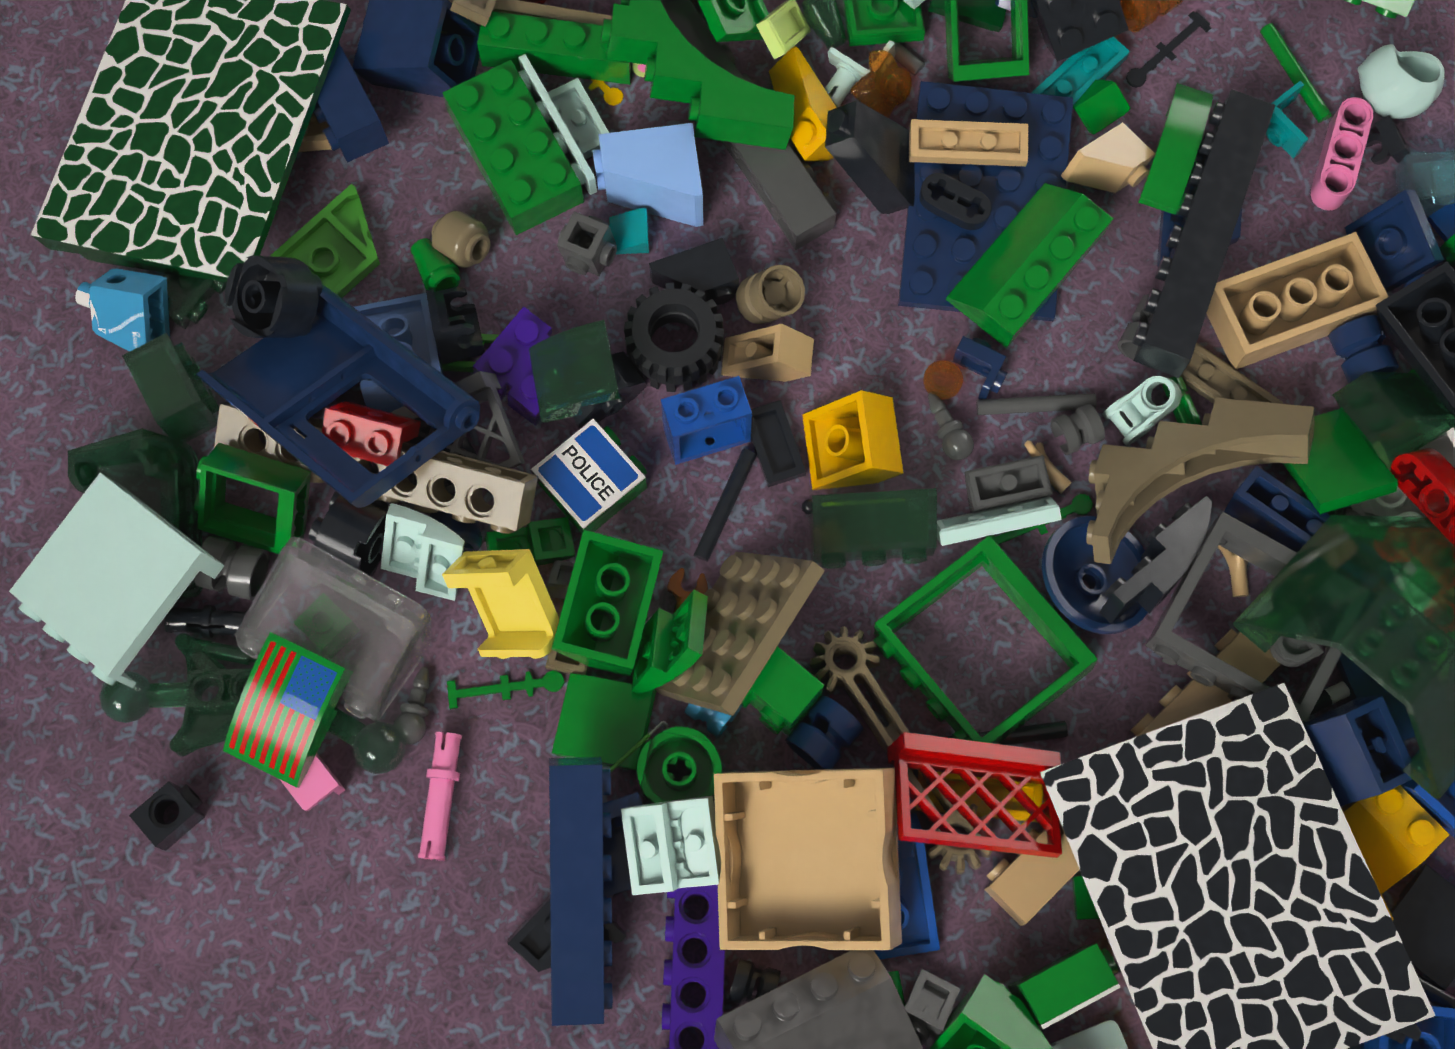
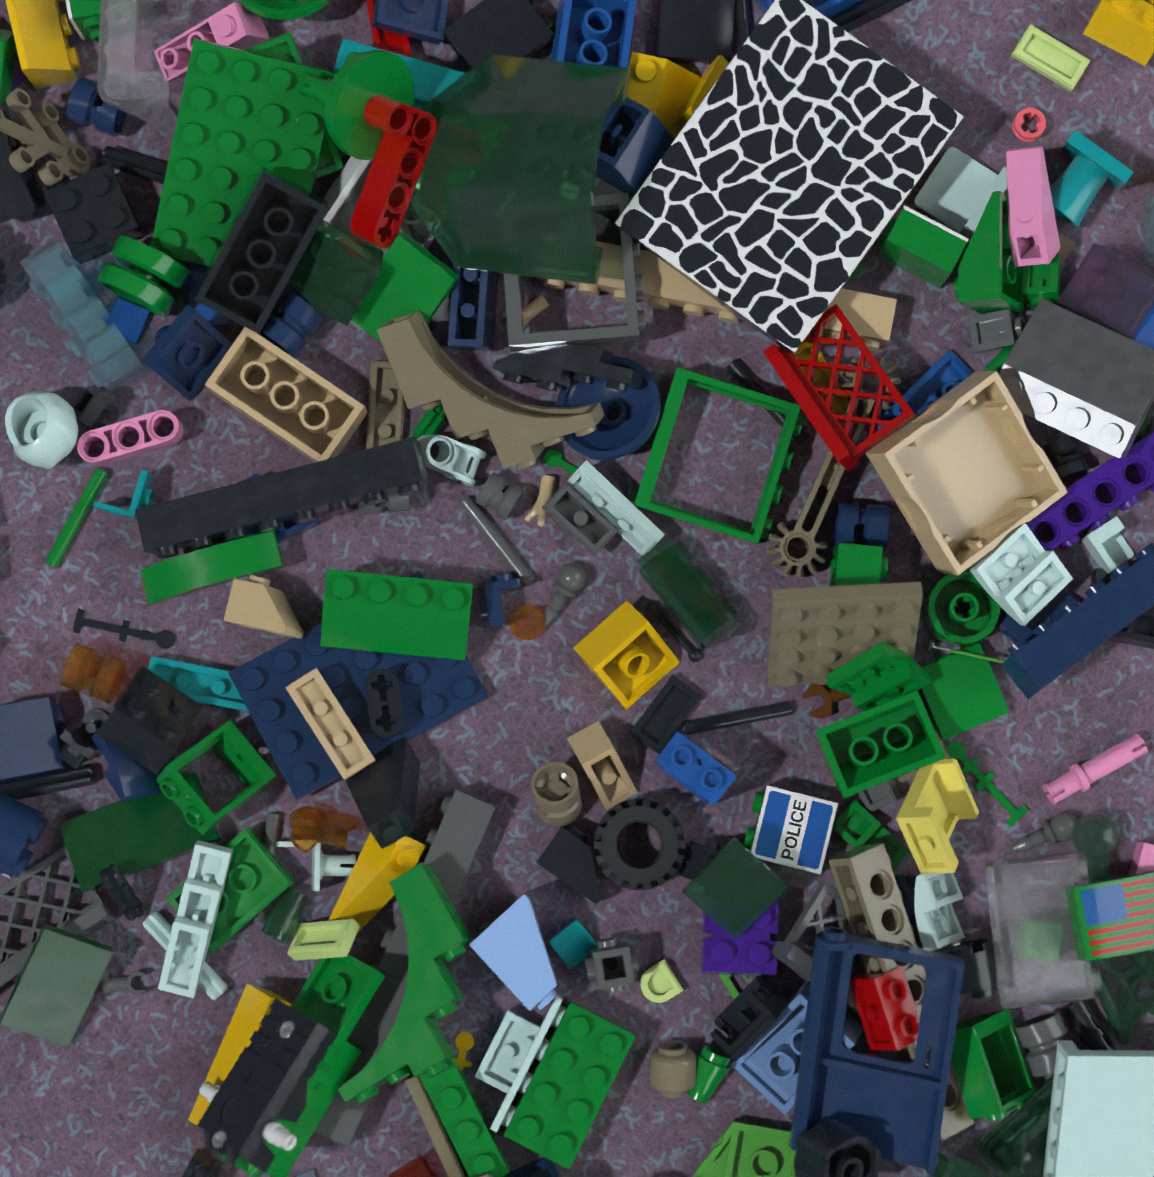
camera: 125 degrees left, 10 degrees up
green slope [1073,80,1131,135] -> none
none -> yellowish green tile [640,959,684,1003]
none -> light aqua panel [1081,516,1134,574]

